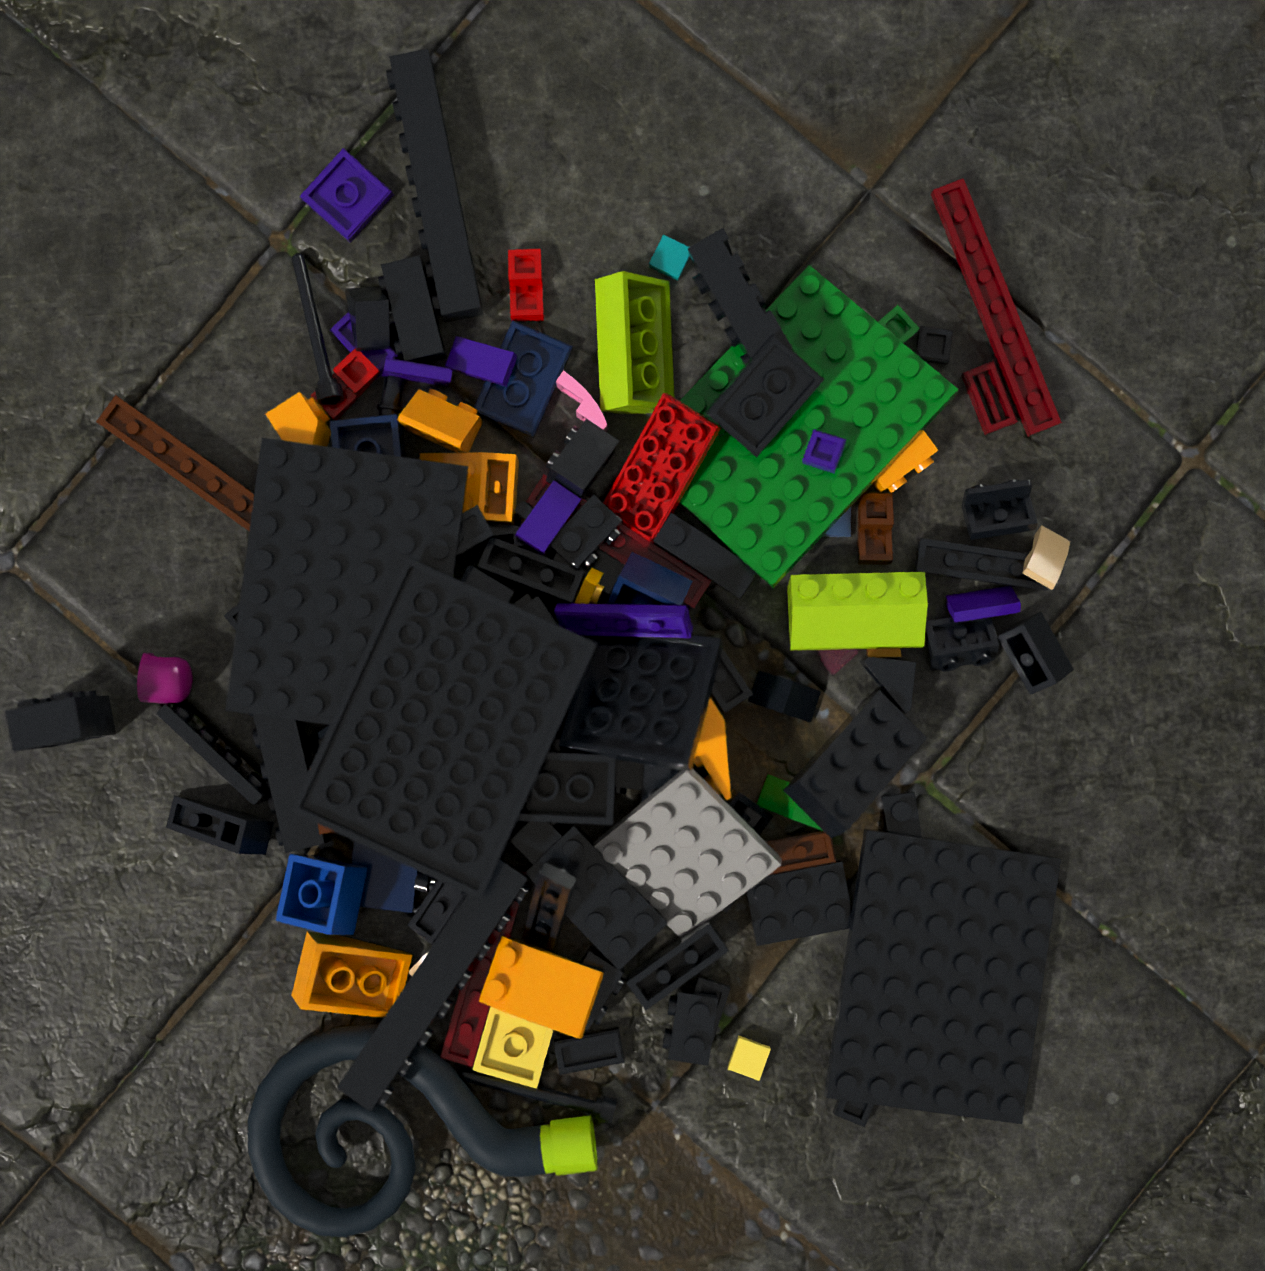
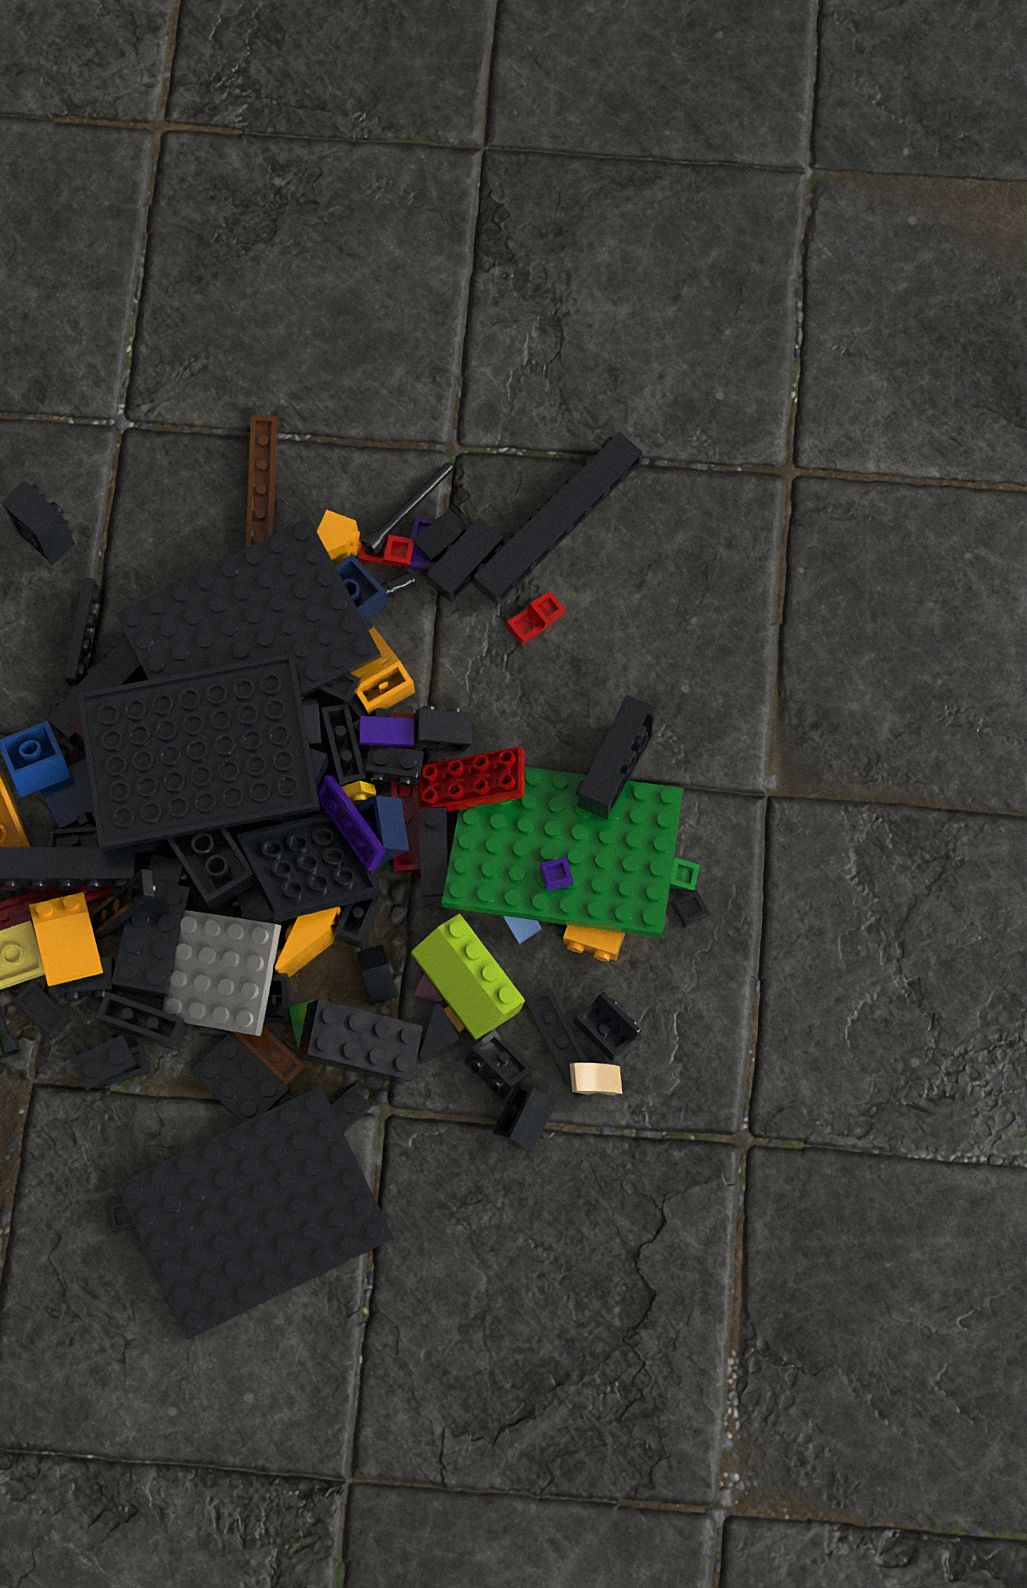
camera: 60 degrees right, 15 degrees down
magenta helmet [137,652,193,704] -> none
black slope [166,795,274,855] -> none
dark purple tile [299,148,394,243] -> none
dark purple tile [382,358,452,387] -> none
light orange slope [397,388,483,453] -> none
dark purple tile [445,336,518,387] -> none
dark blue tile [474,320,573,438] -> none
bright pink slope [556,370,608,431] -> none
lime slope [595,271,674,414] -> none
teal tile [649,234,690,281] -> none
black tile [705,333,825,457] -> none
light yellow tile [727,1035,771,1081] -> none
reddish brown slope [858,493,894,565] -> none
dark red plate [931,178,1062,437] -> none
dark purple tile [946,586,1021,622] -> none
dark red tile [961,361,1018,435] -> none

